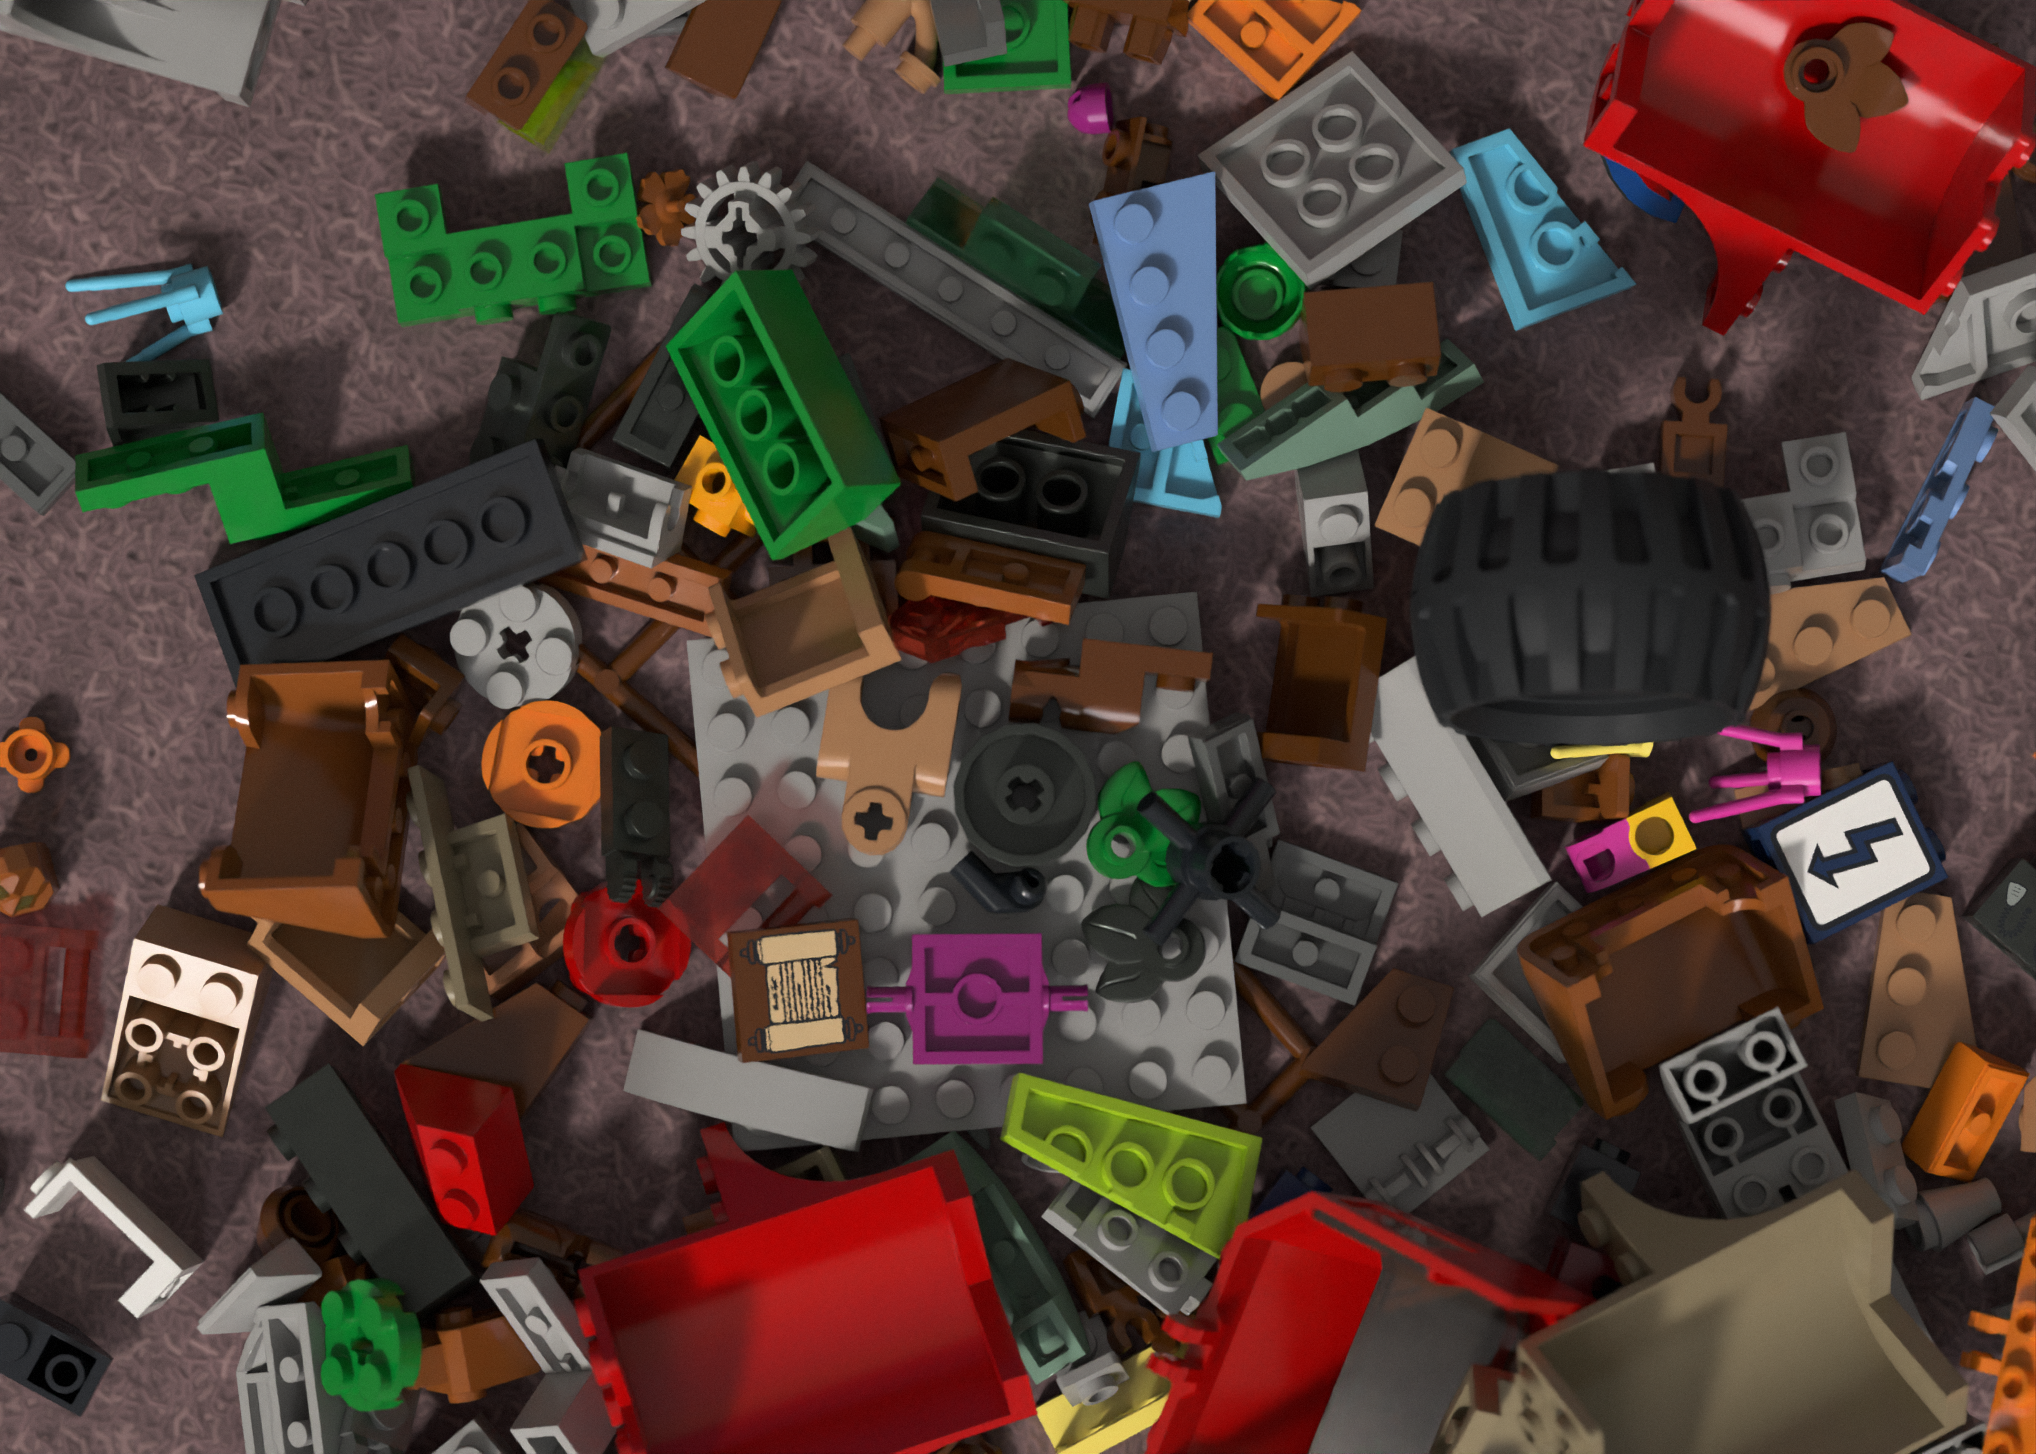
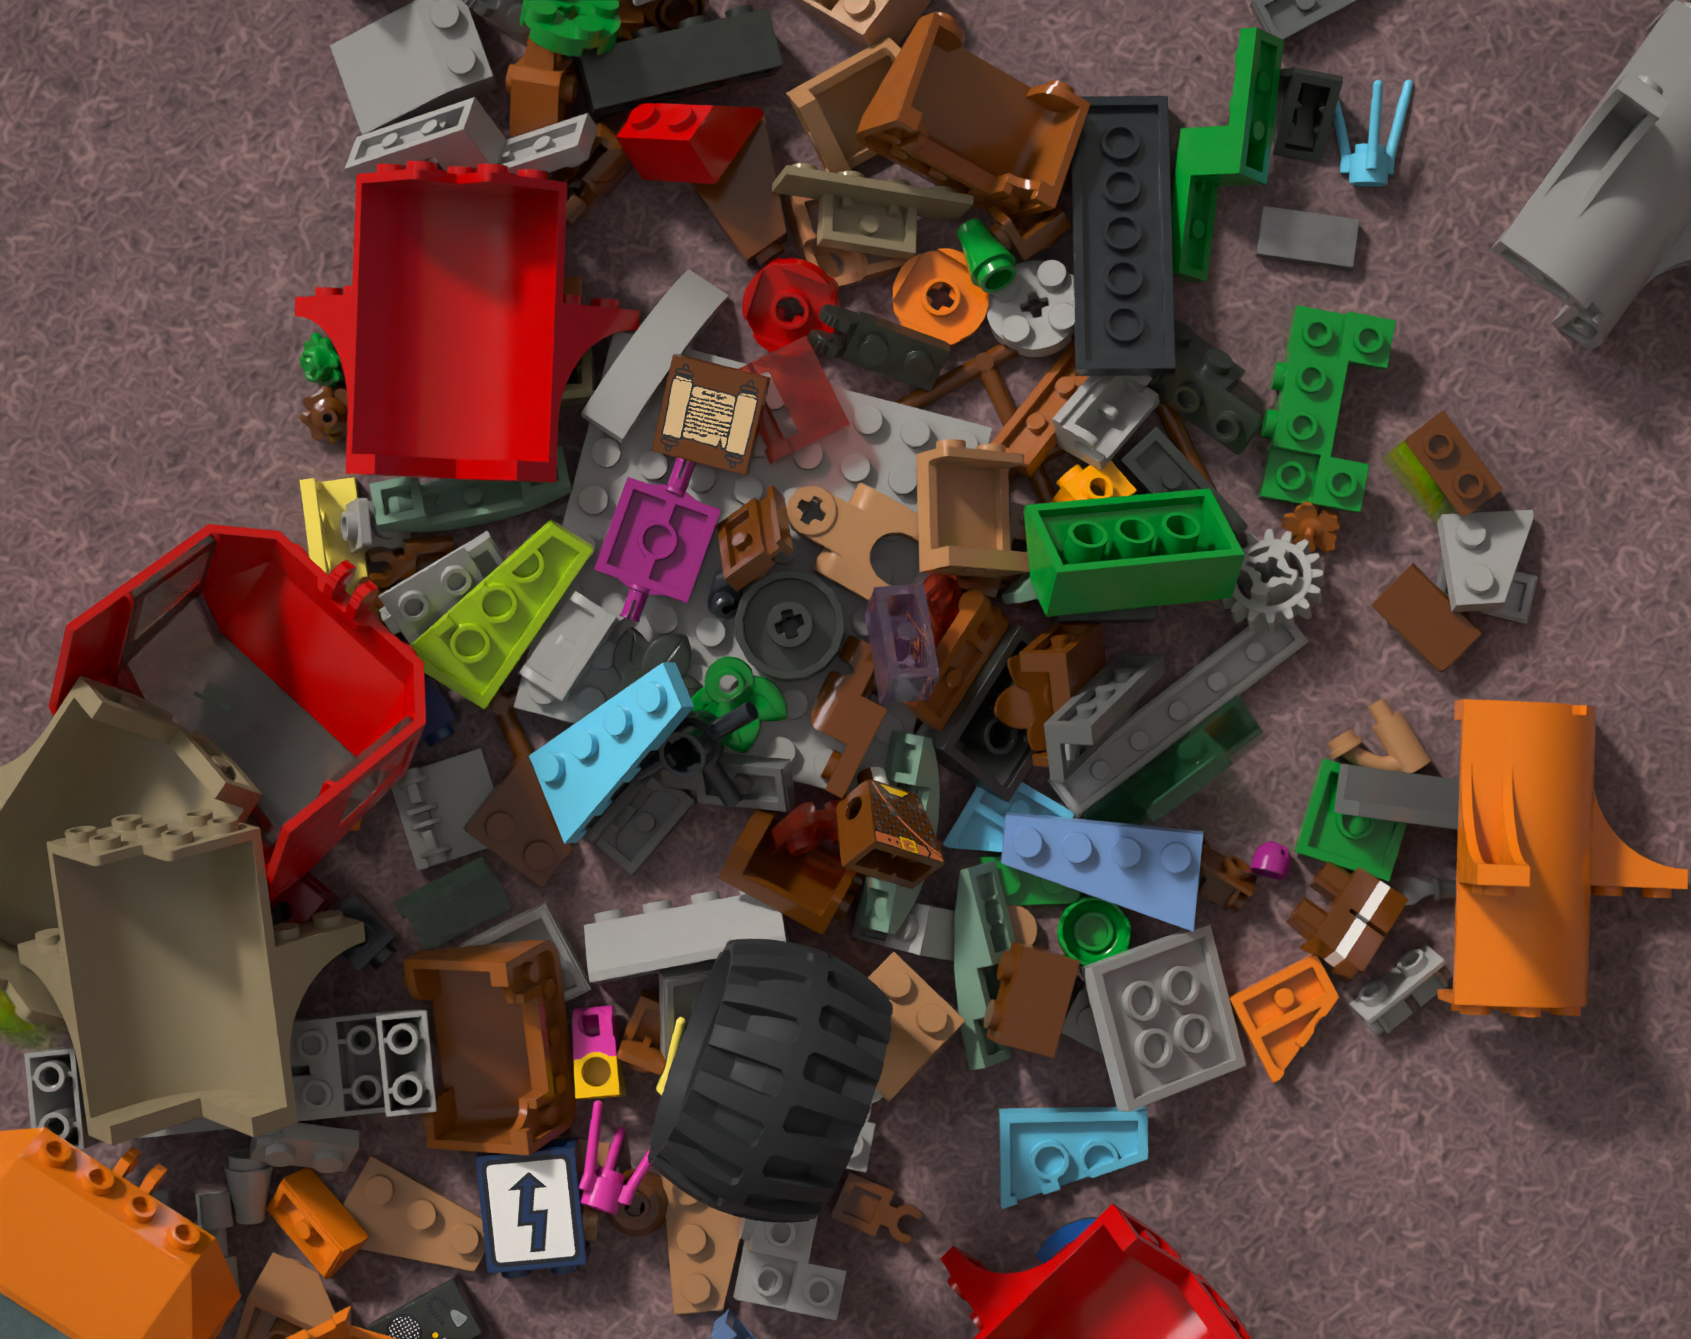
camera: 110 degrees right, 0 degrees up
none -> light grey hinge [519,590,619,702]
none -> medium azure wing [529,662,694,844]
none -> reddish brown plate [717,485,793,592]
none -> clear red wing [764,800,840,856]
none -> reddish brown torso [836,767,945,889]
none -> sand green slope [856,730,940,934]
none -> brick [864,584,940,704]
none -> green cone [957,219,1016,293]
none -> reddish brown plate [994,655,1054,752]
none -> dark grey fence [1044,653,1166,782]
none -> flat silver tile [1255,206,1360,270]

